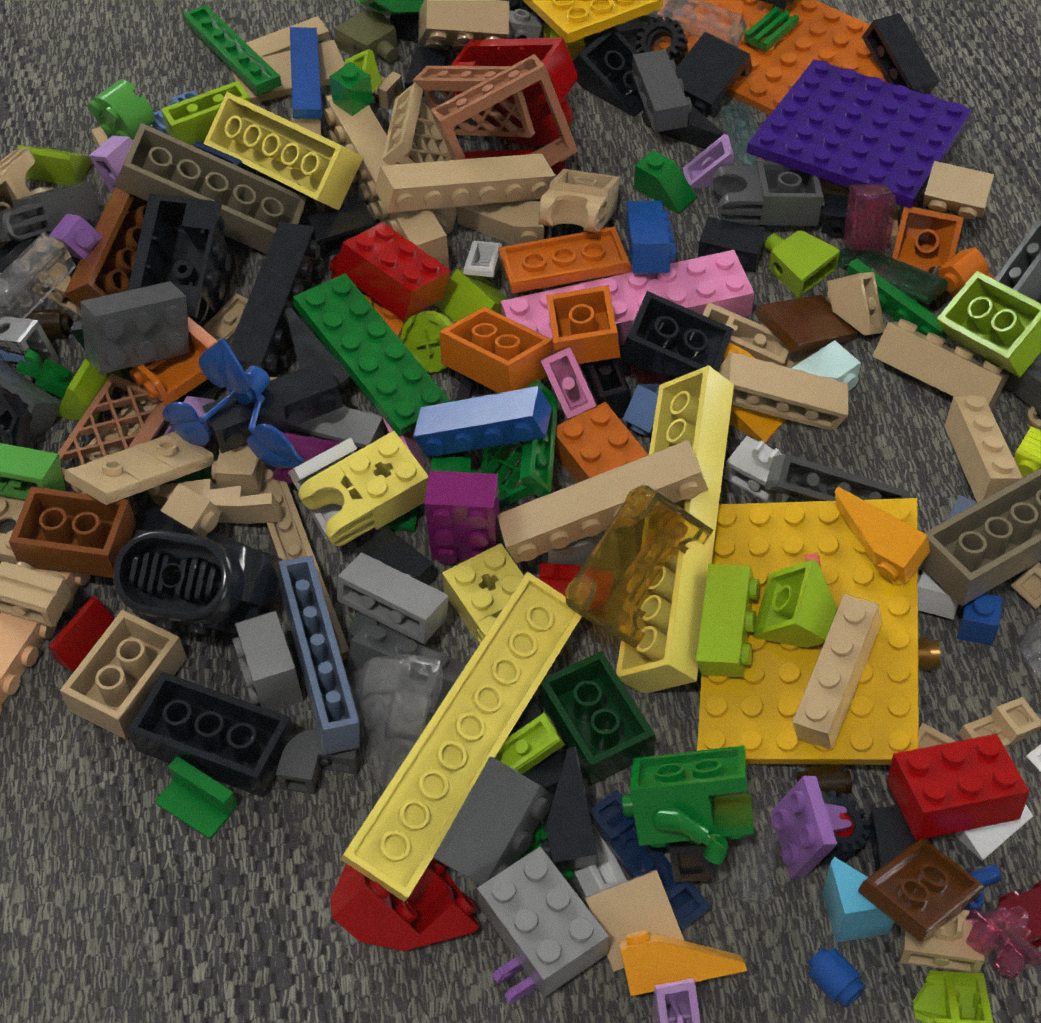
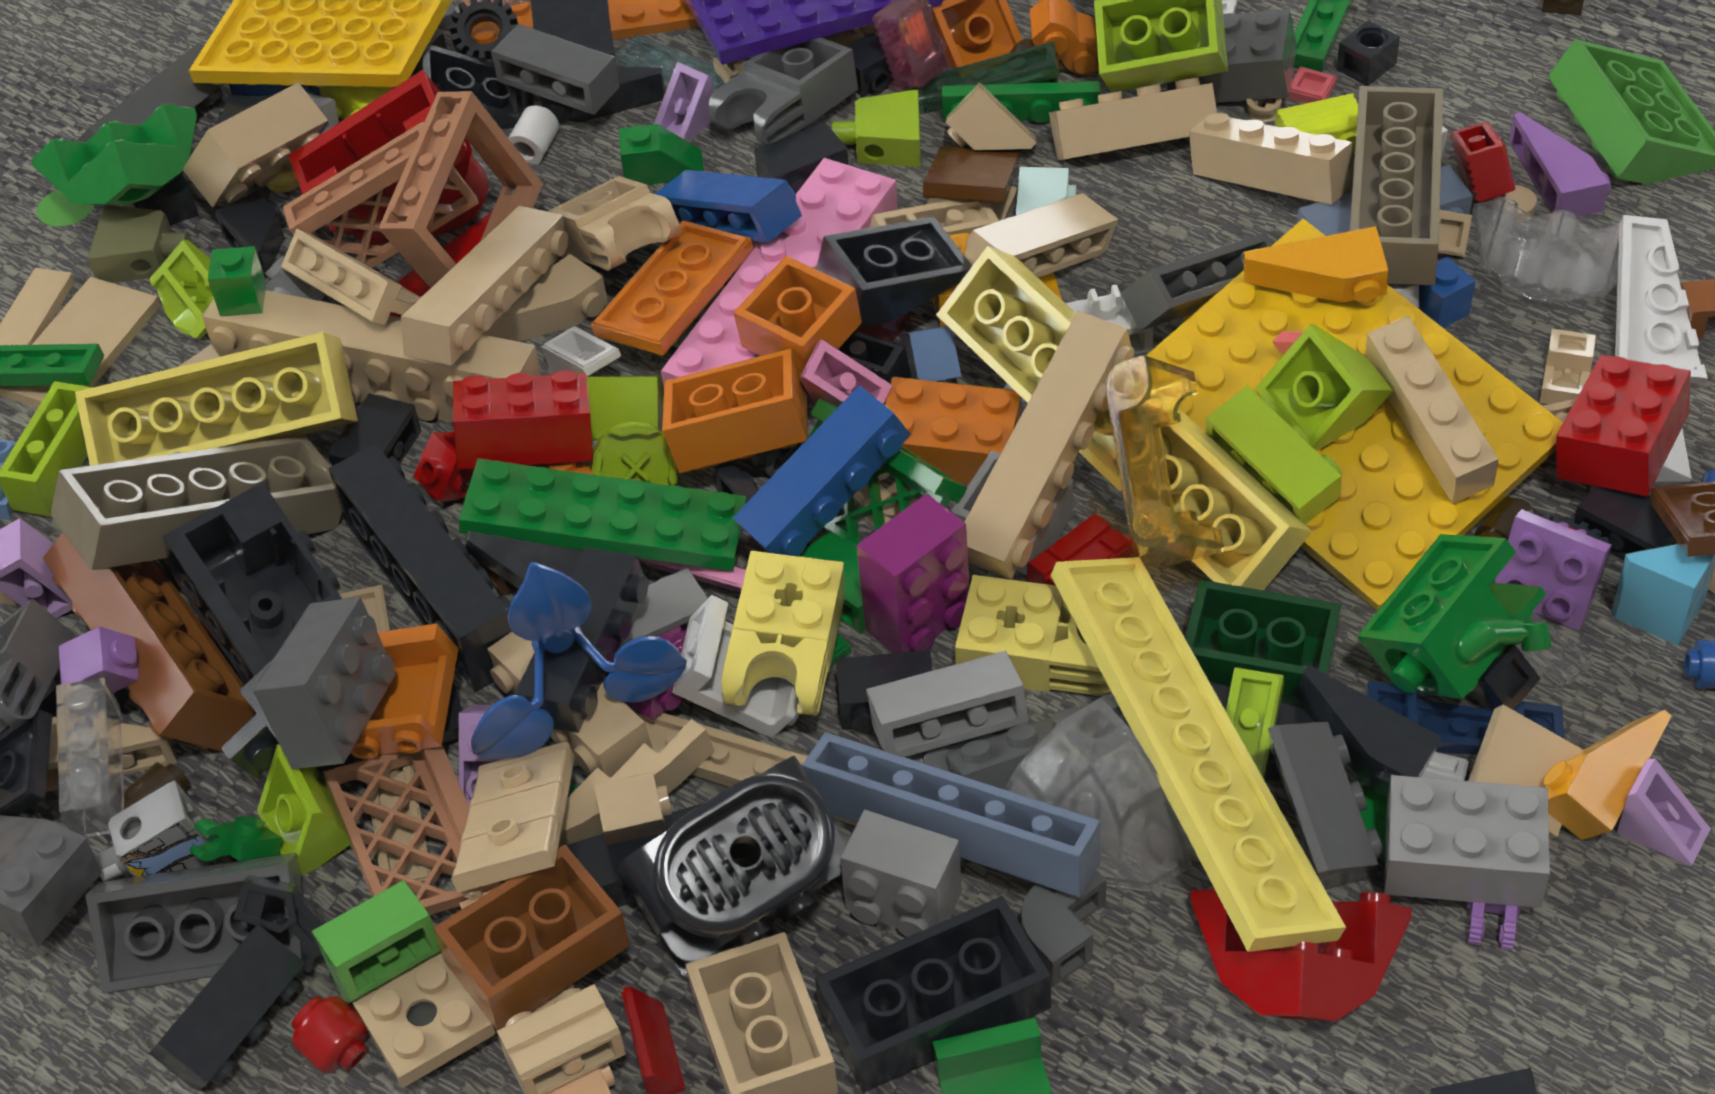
camera: 45 degrees left, 5 degrees down
blue tile [290,27,322,119] -> none
none -> white brick [508,106,559,164]

